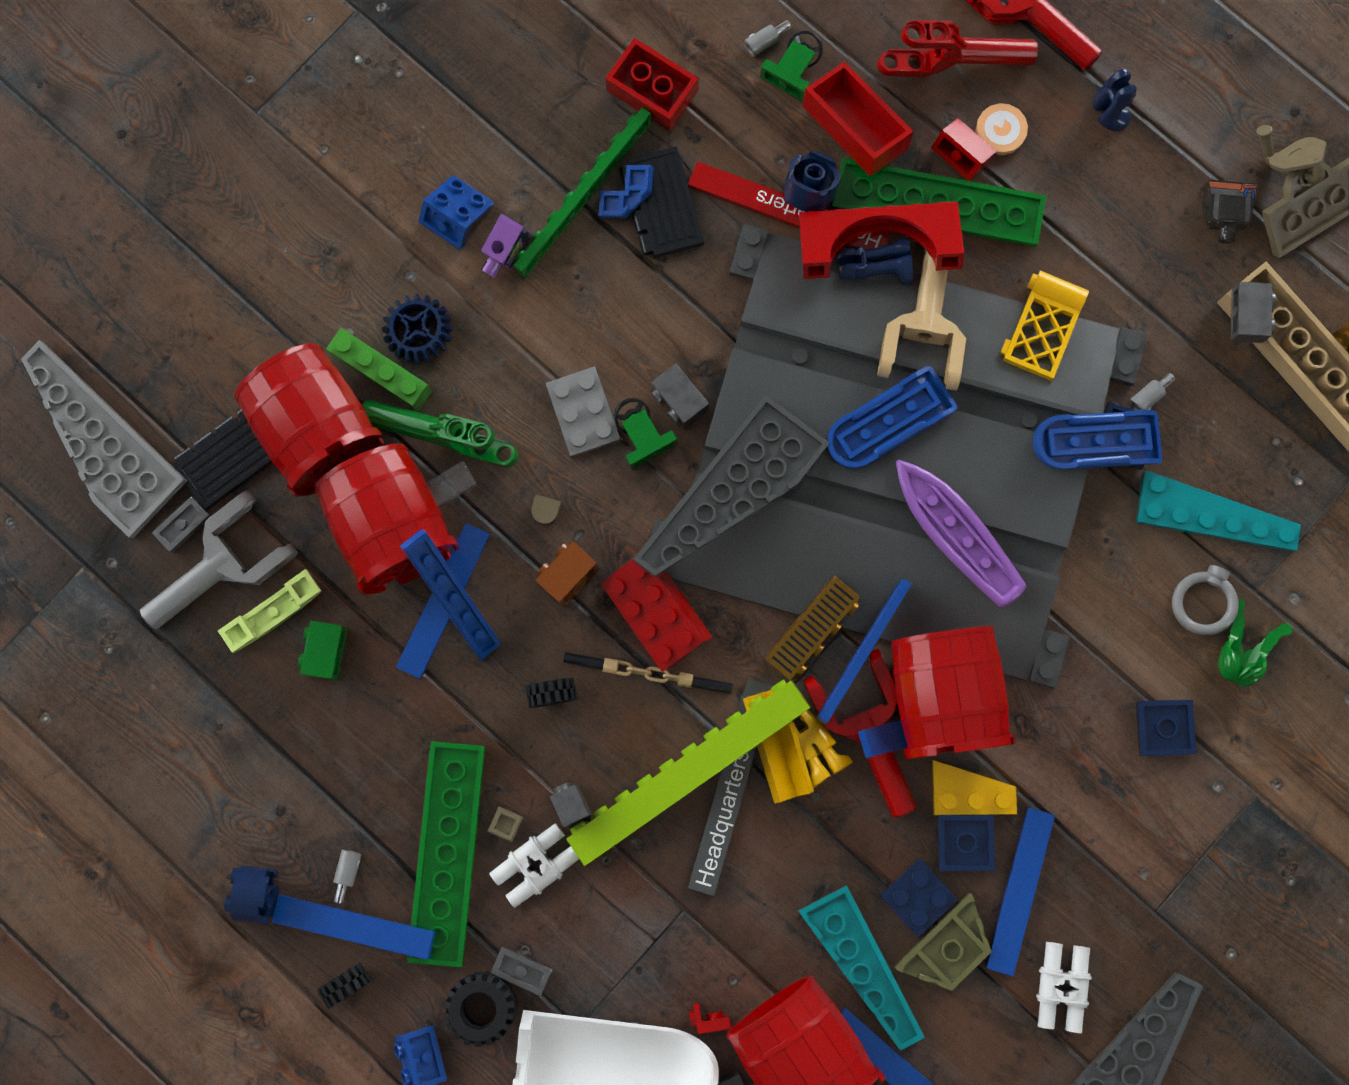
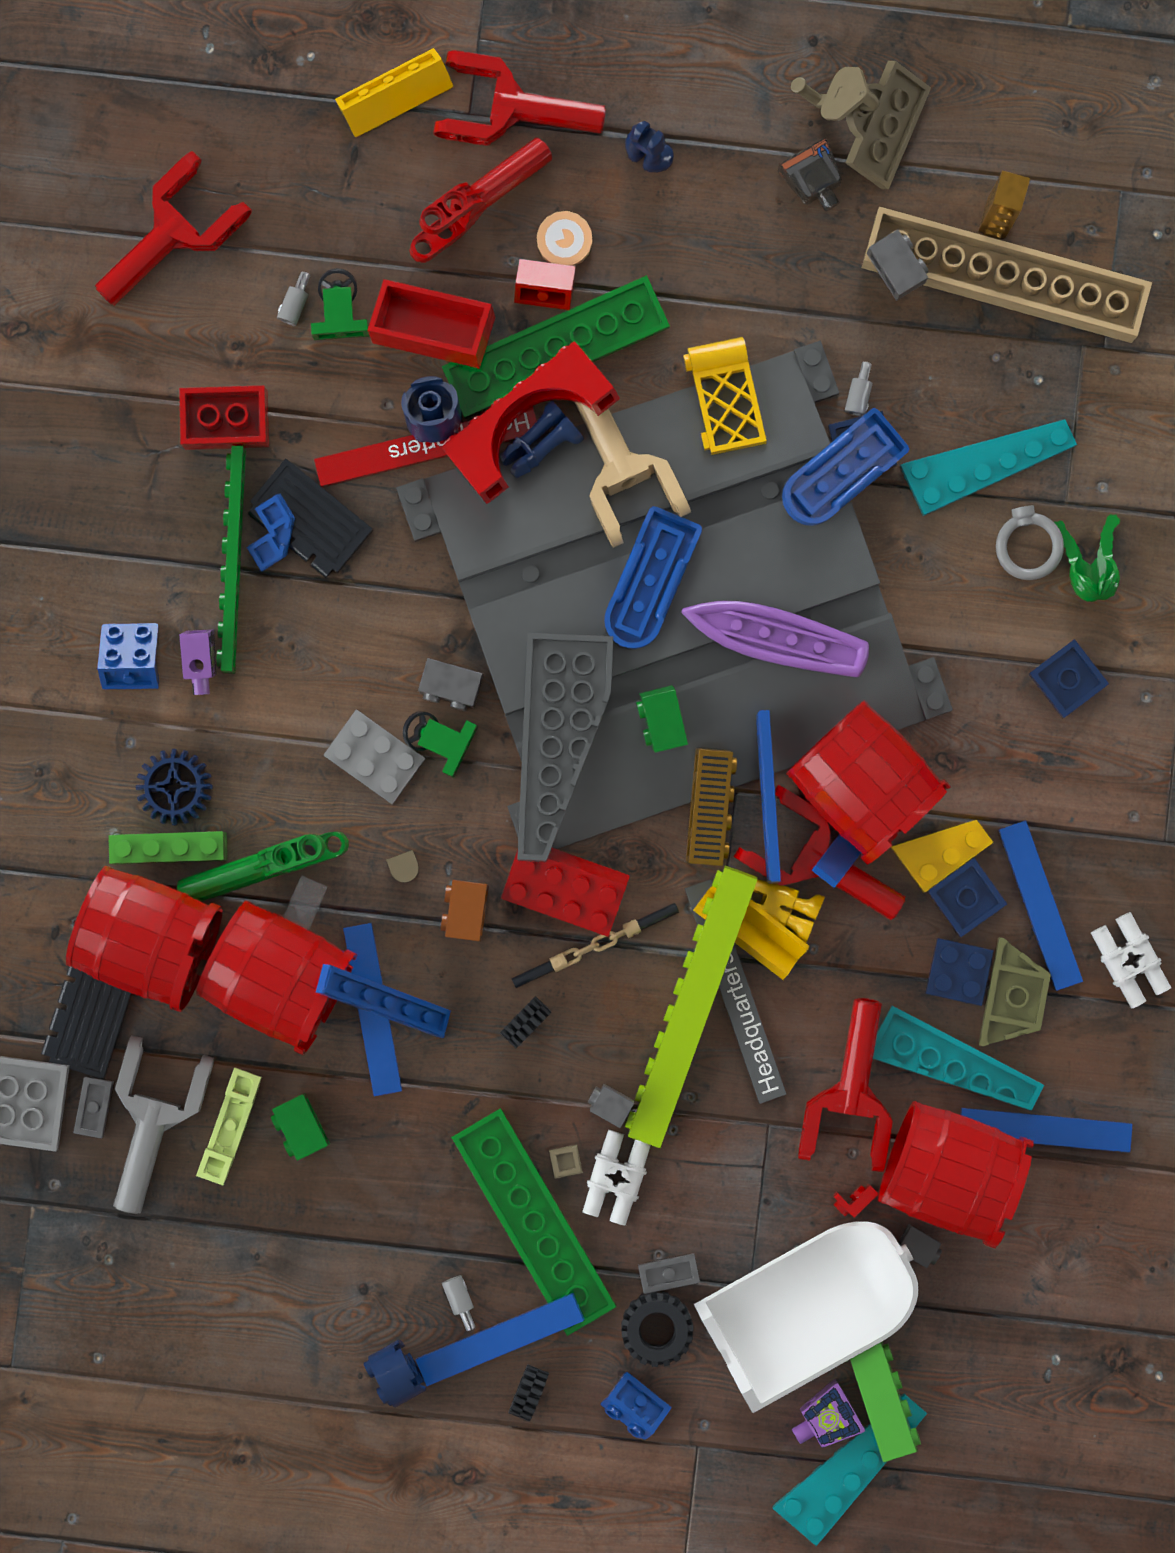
camera: 40 degrees left, 5 degrees up
none -> green brick [636,685,688,753]
none -> red piece [798,998,893,1172]

